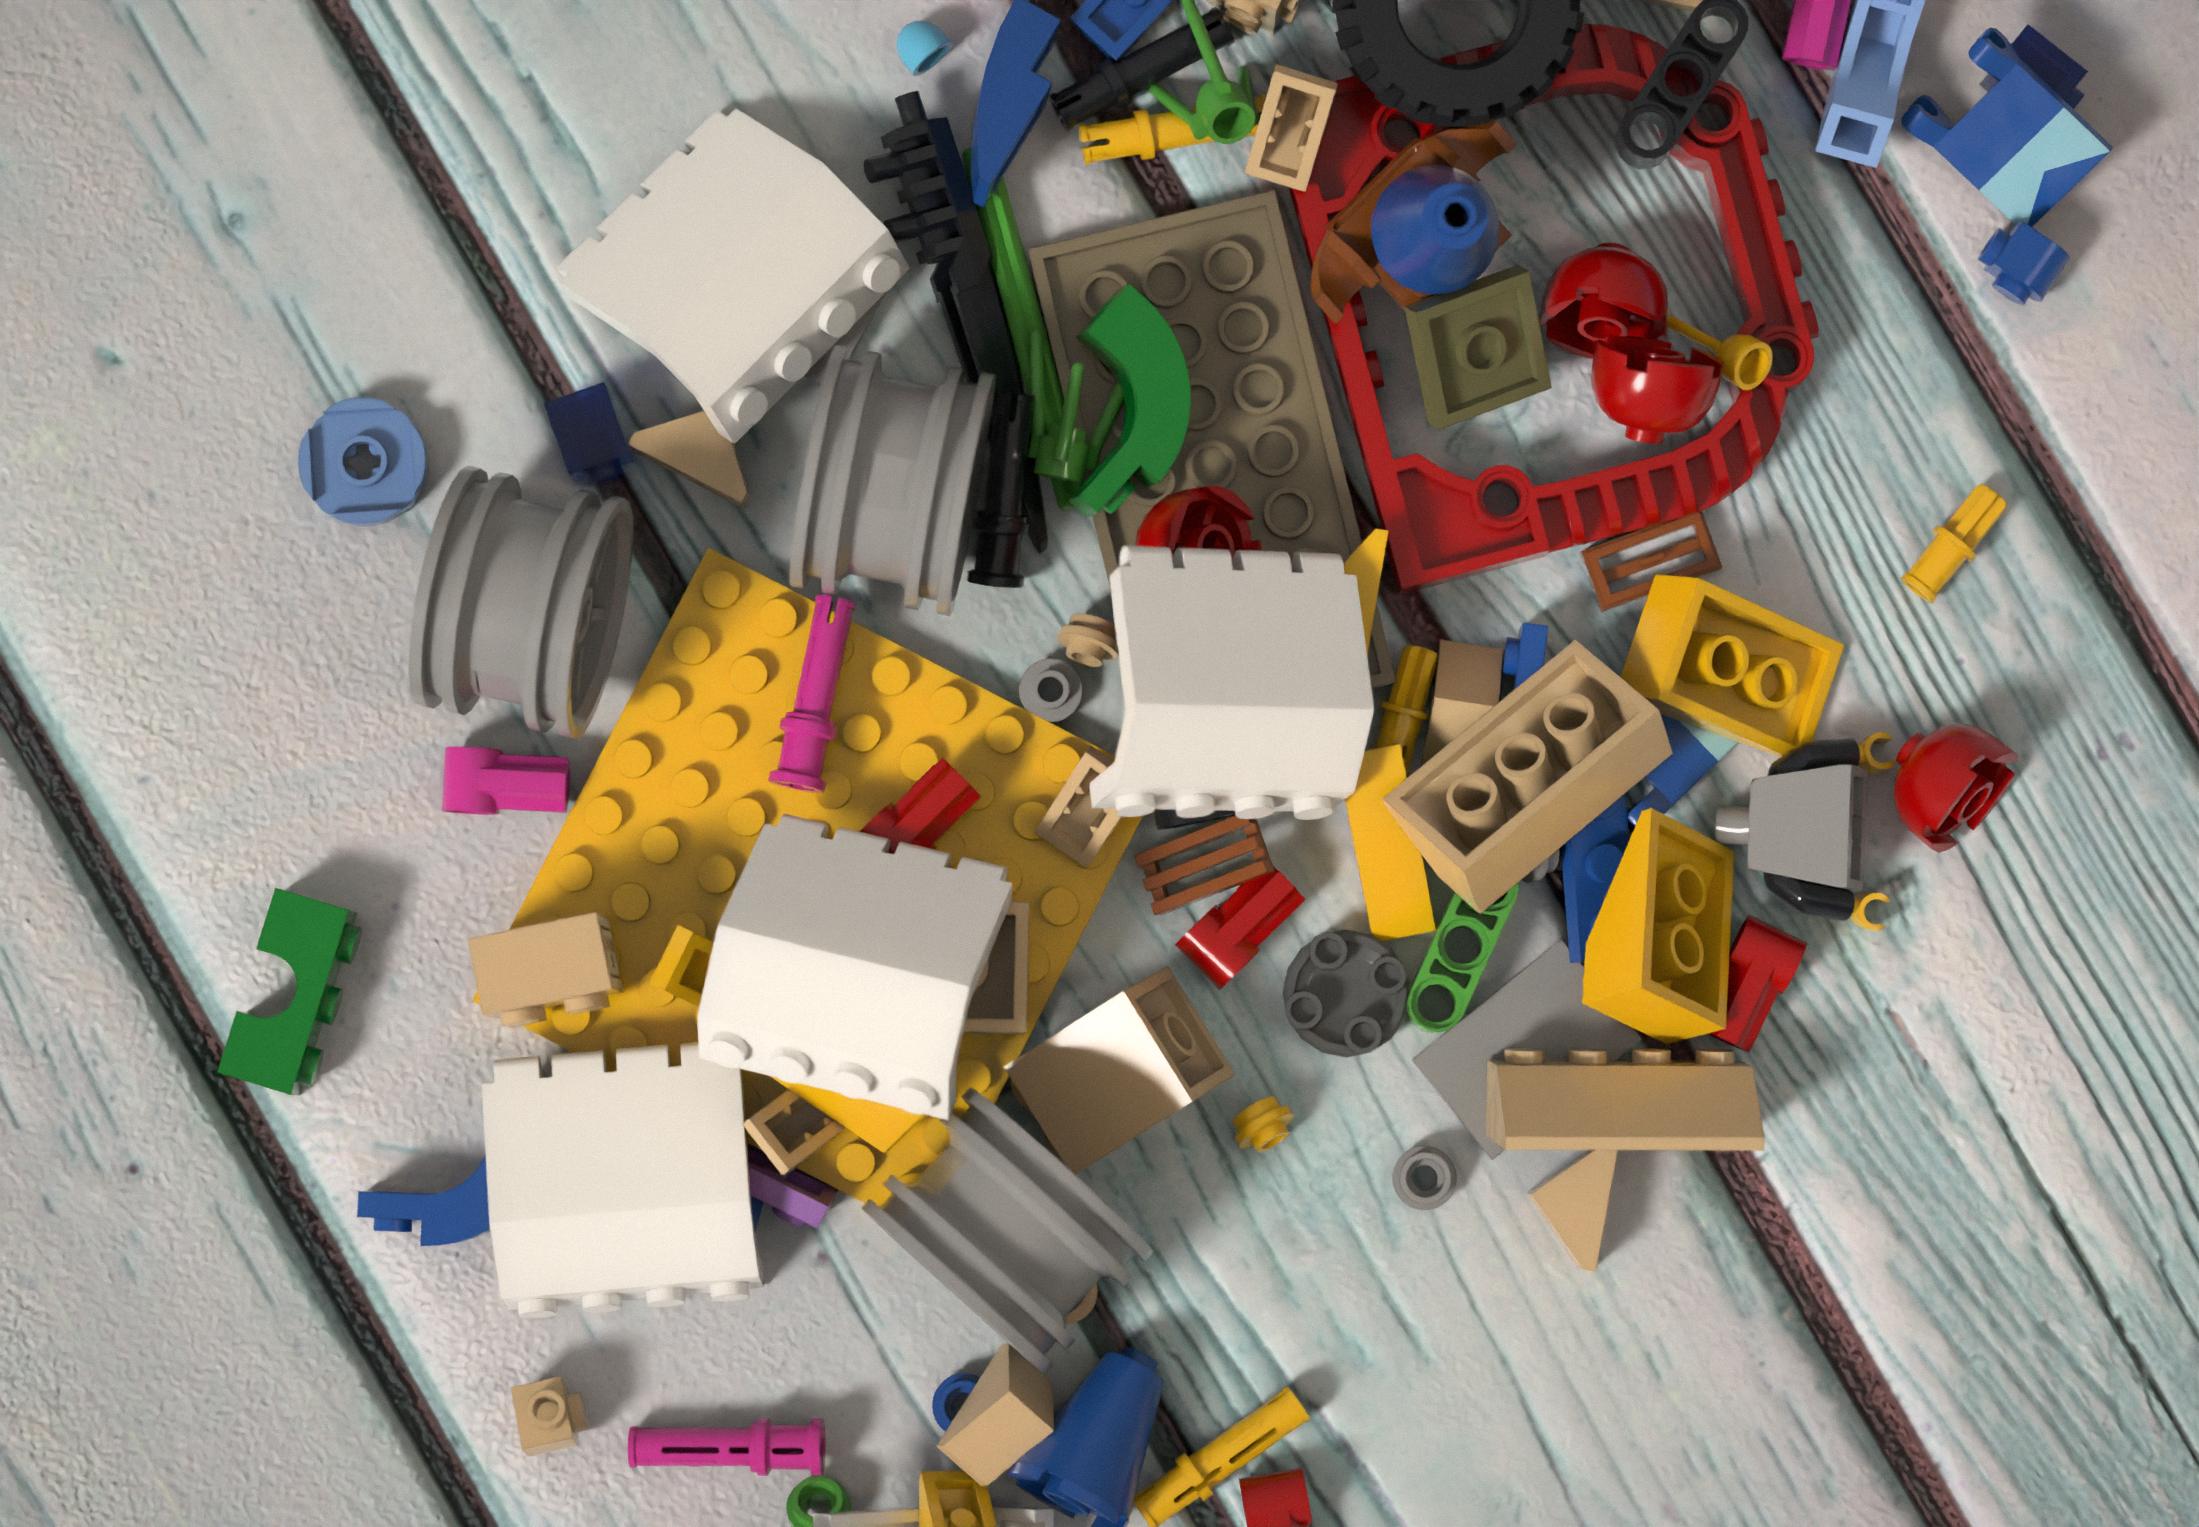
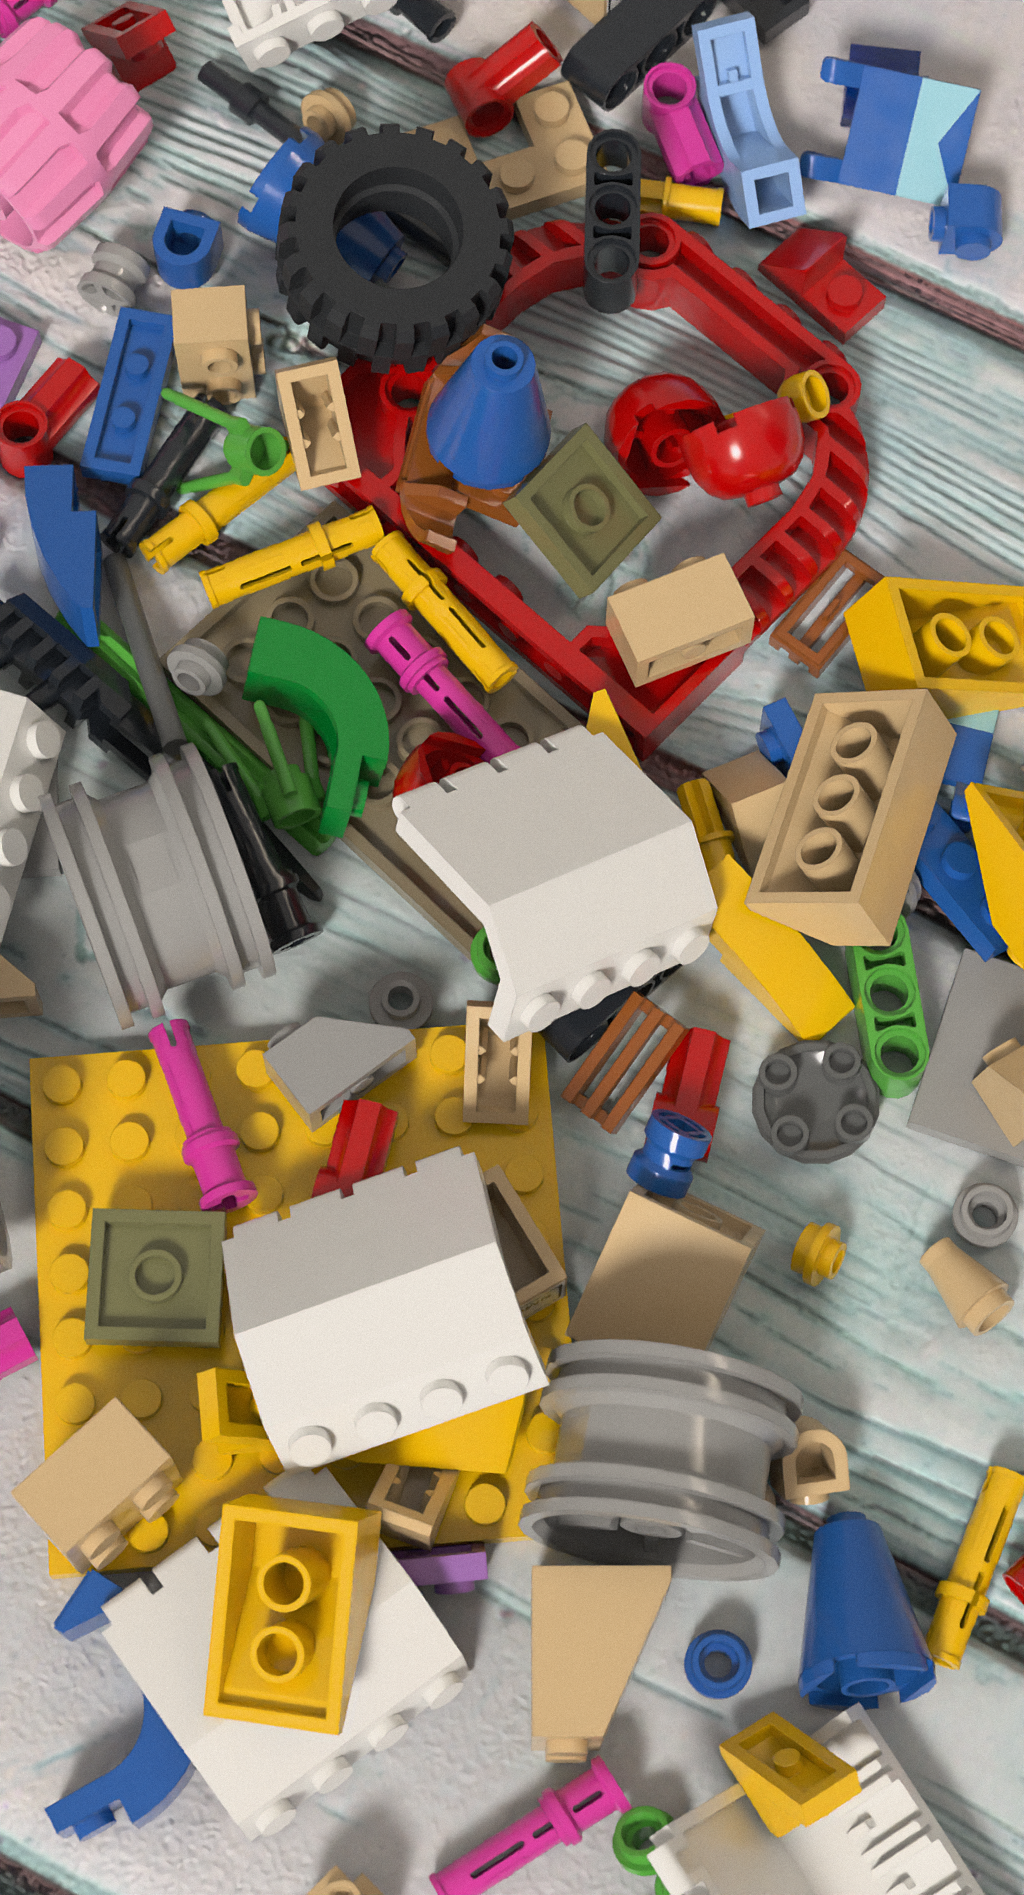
camera: 35 degrees left, 15 degrees down
tan slope [936,1343,1054,1486] -> none
tan plate [1057,613,1119,667] -> none
none -> blue slope [54,1569,124,1642]
none -> olive plate [84,1208,228,1348]
none -> dark grey bar [103,553,188,755]
none -> light grey plate [167,638,229,696]
none -> yellow pin [198,505,385,609]
none -> yellow slope [203,1494,382,1735]
none -> light grey slope [262,1016,417,1133]
none -> dark pink pin [364,609,521,764]
none -> yellow pin [370,530,519,694]
none -> tan slope [531,1566,672,1763]
none -> tan brick [605,553,755,688]
none -> blue wheel [626,1109,712,1199]
none -> yellow axle [640,176,724,227]
none -> red slope [758,228,886,345]
none -> tan plate [769,1416,850,1505]
none -> tan cone [920,1237,1015,1336]

